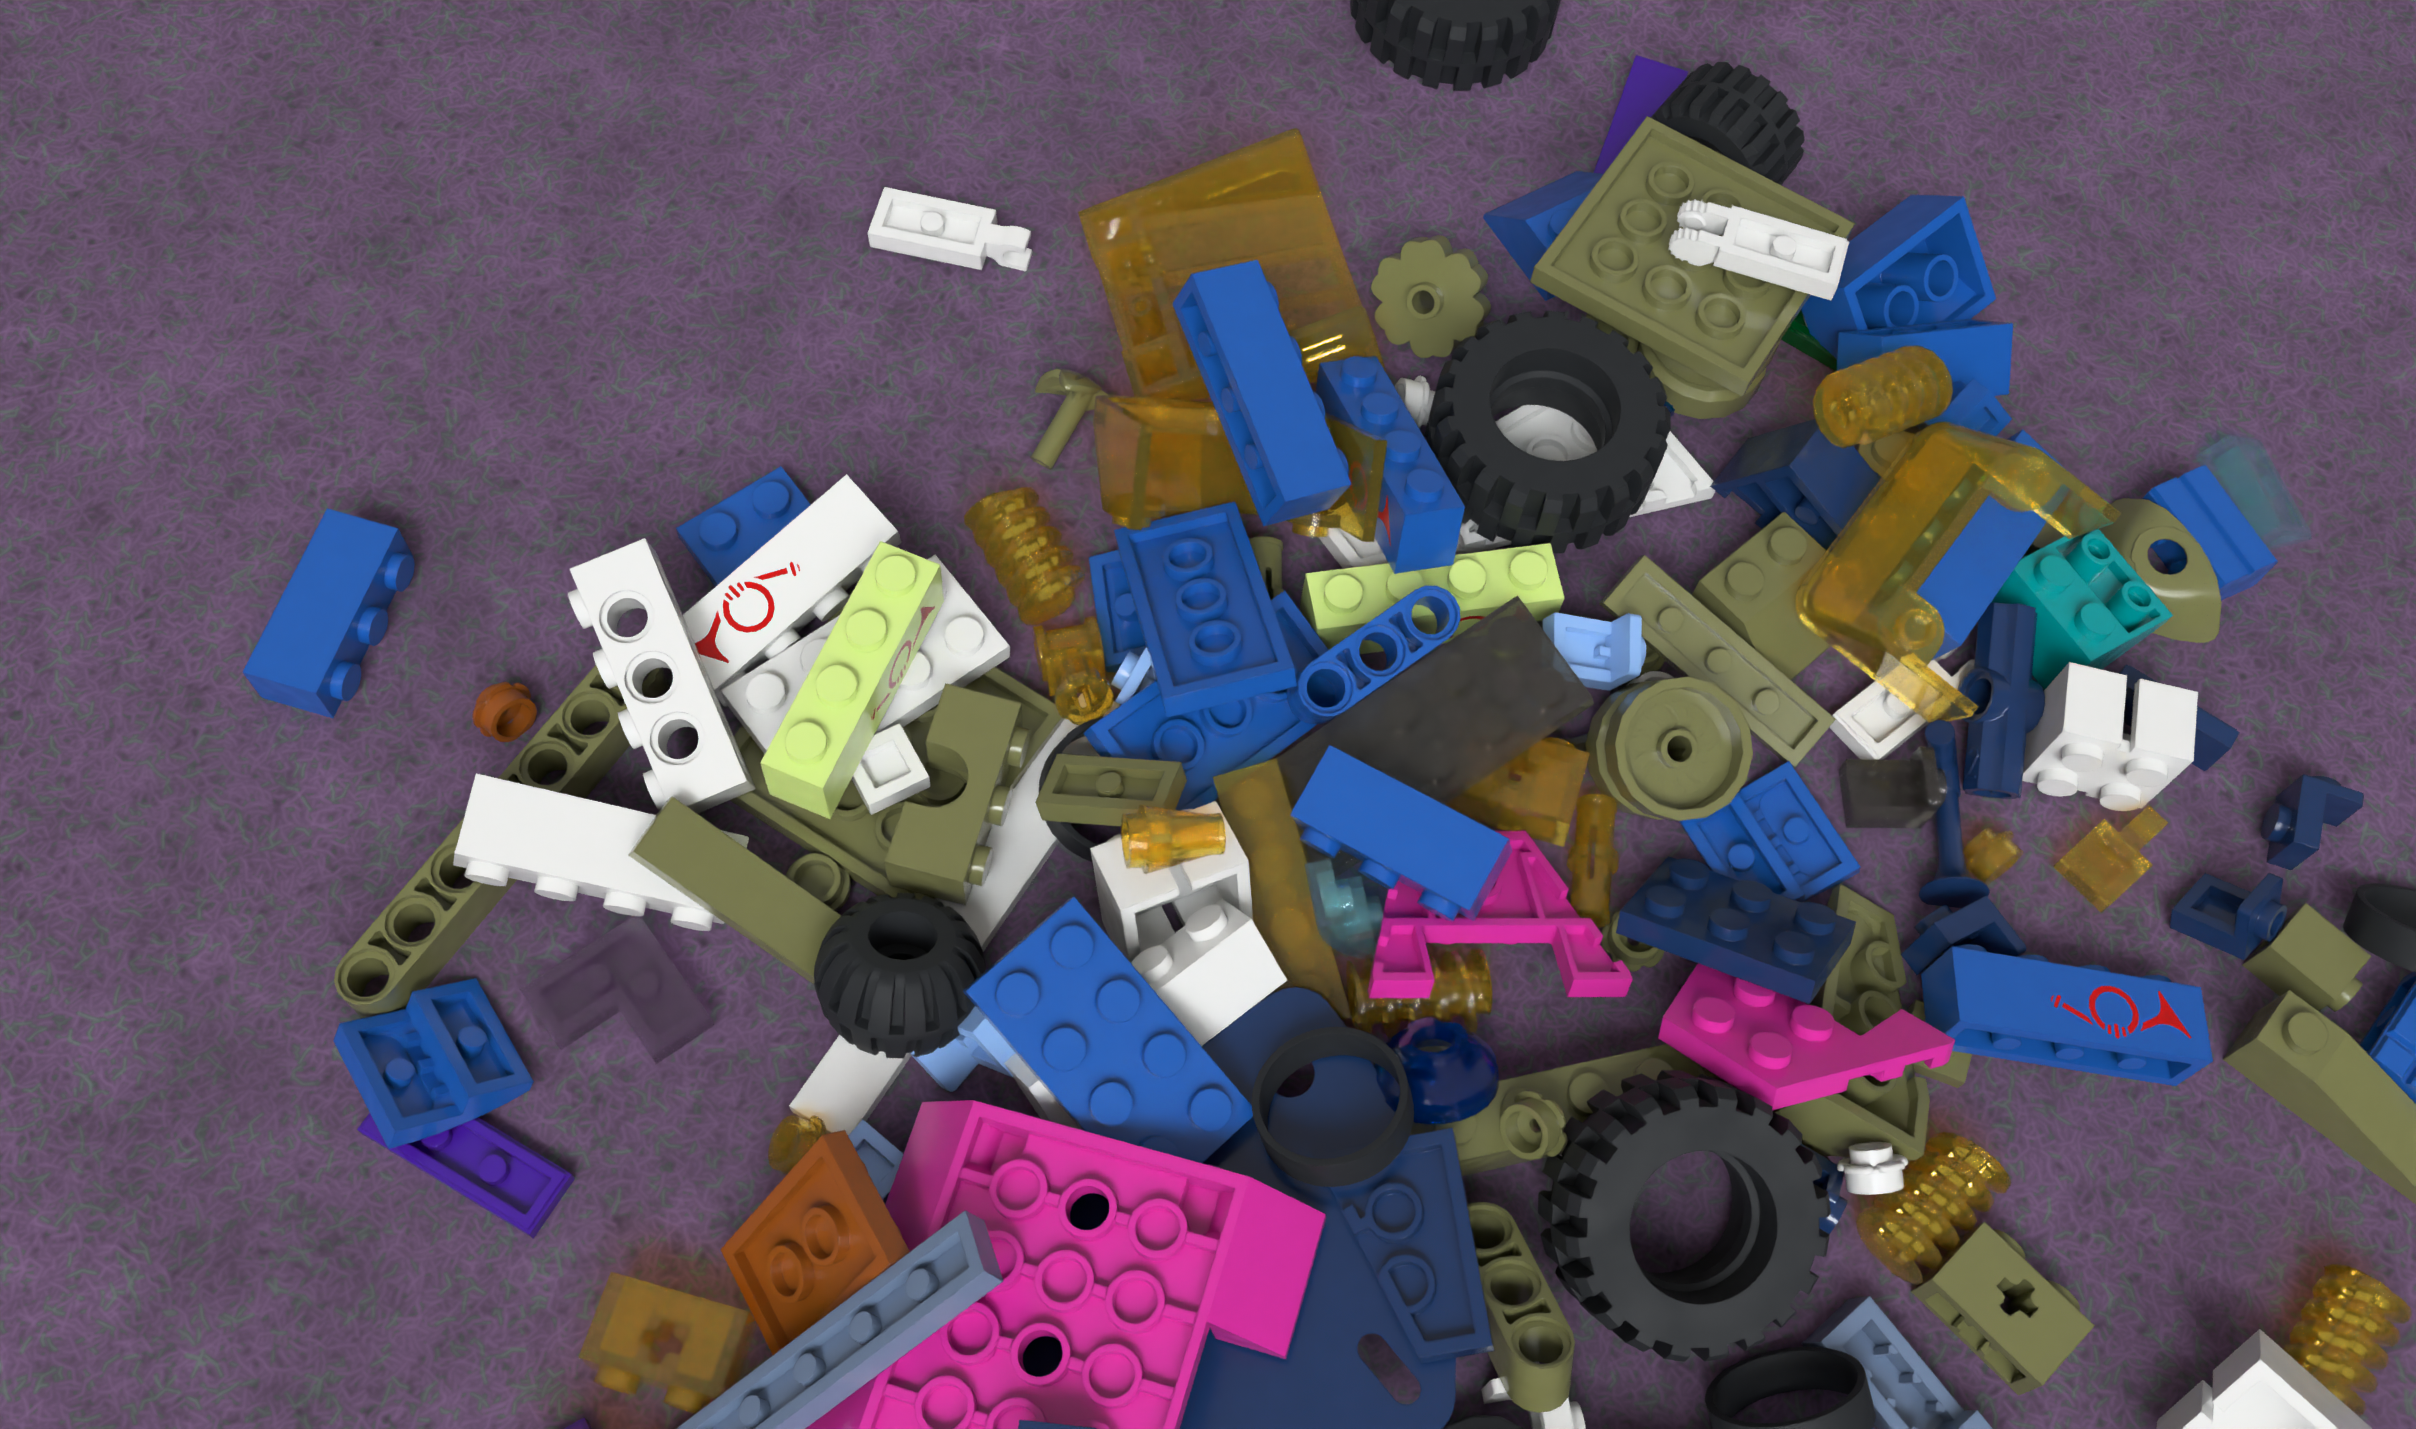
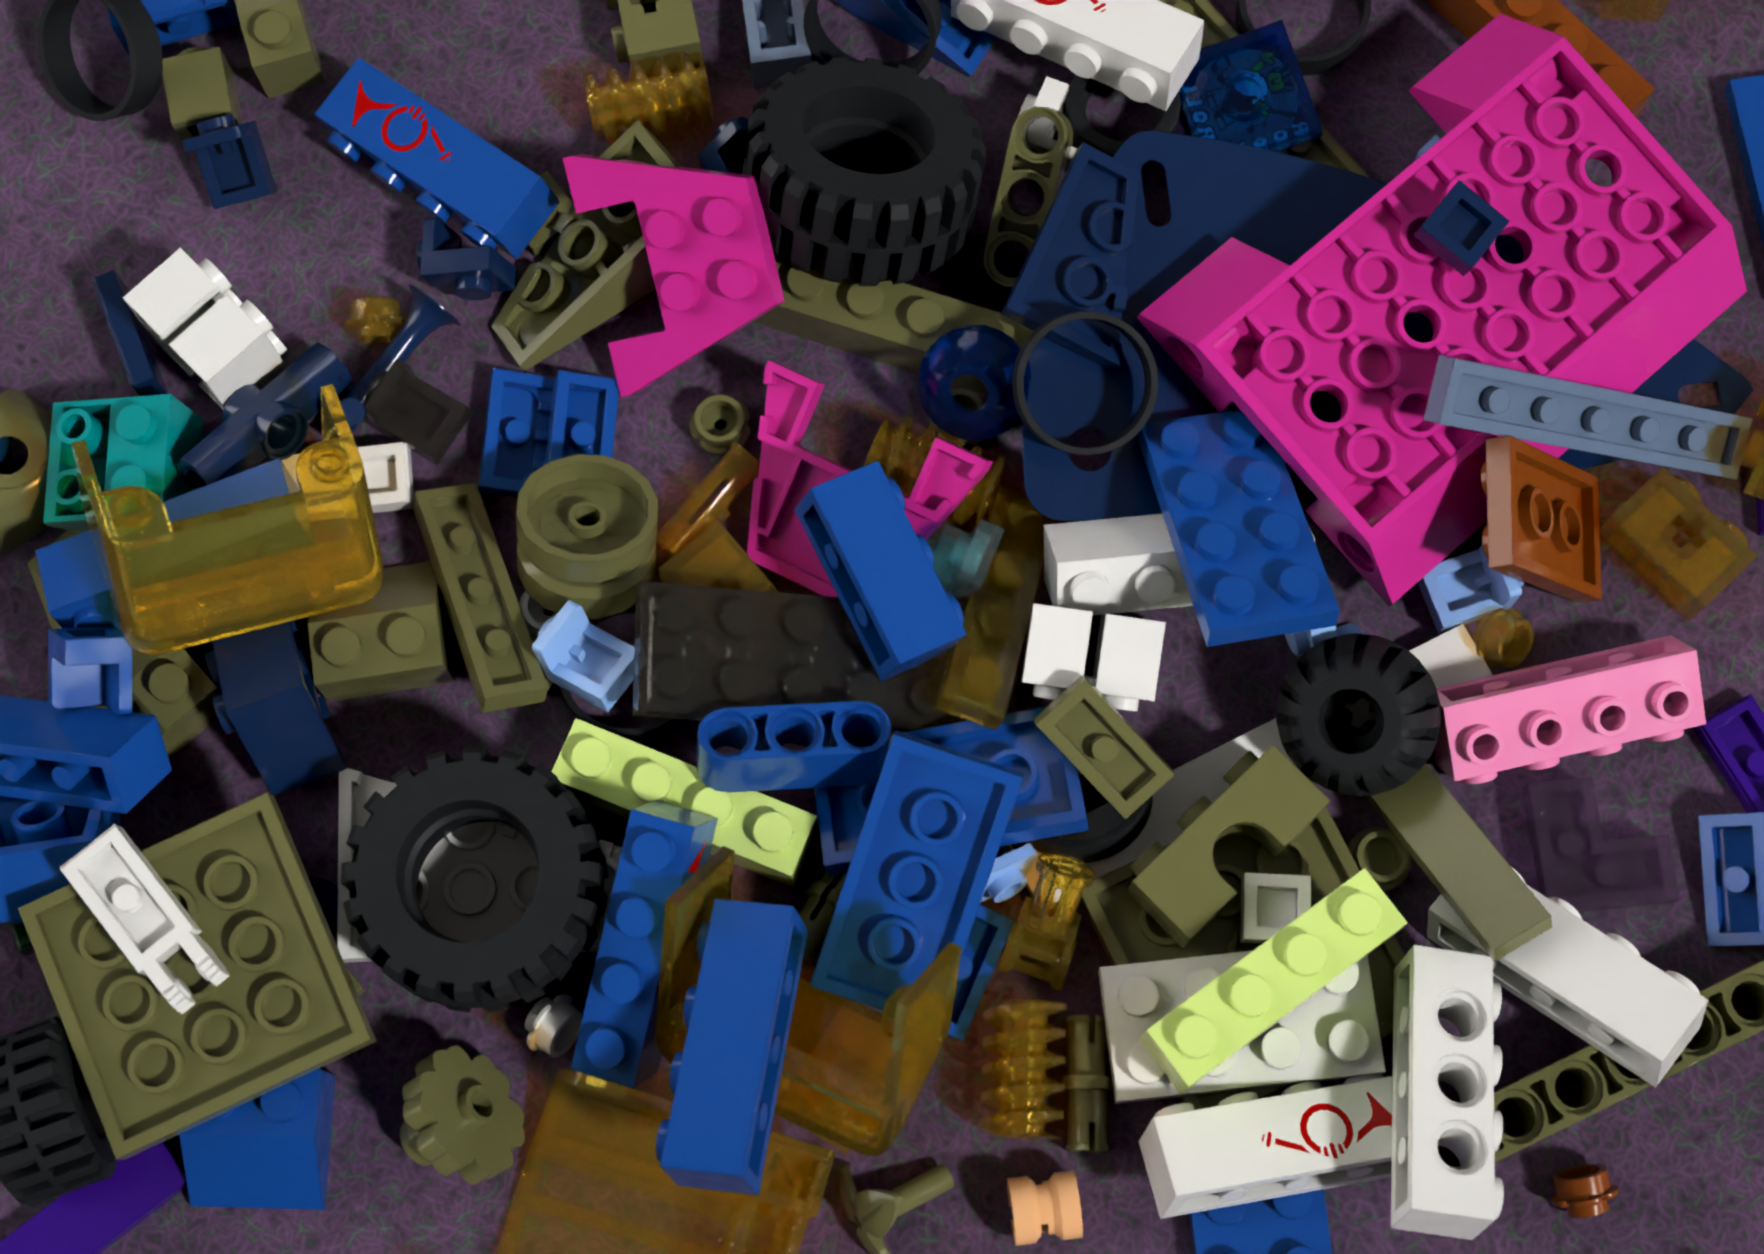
camera: 140 degrees left, 10 degrees up
clear yellow cone [1121,805,1226,874] -> none
olive plate [1500,1090,1567,1160] -> none
dark blue plate [1616,856,1856,1004] -> none
clear yellow piece [1813,346,1953,449] -> none
white plate [1837,1142,1908,1195] -> none
clear yellow plate [2053,805,2168,913] -> none
dark blue bracket [2261,774,2364,870] -> none
none -> light nougat wheel [1007,1170,1083,1246]
none -> olive pin [1061,1015,1114,1153]
none -> bright pink brick [1433,635,1706,784]

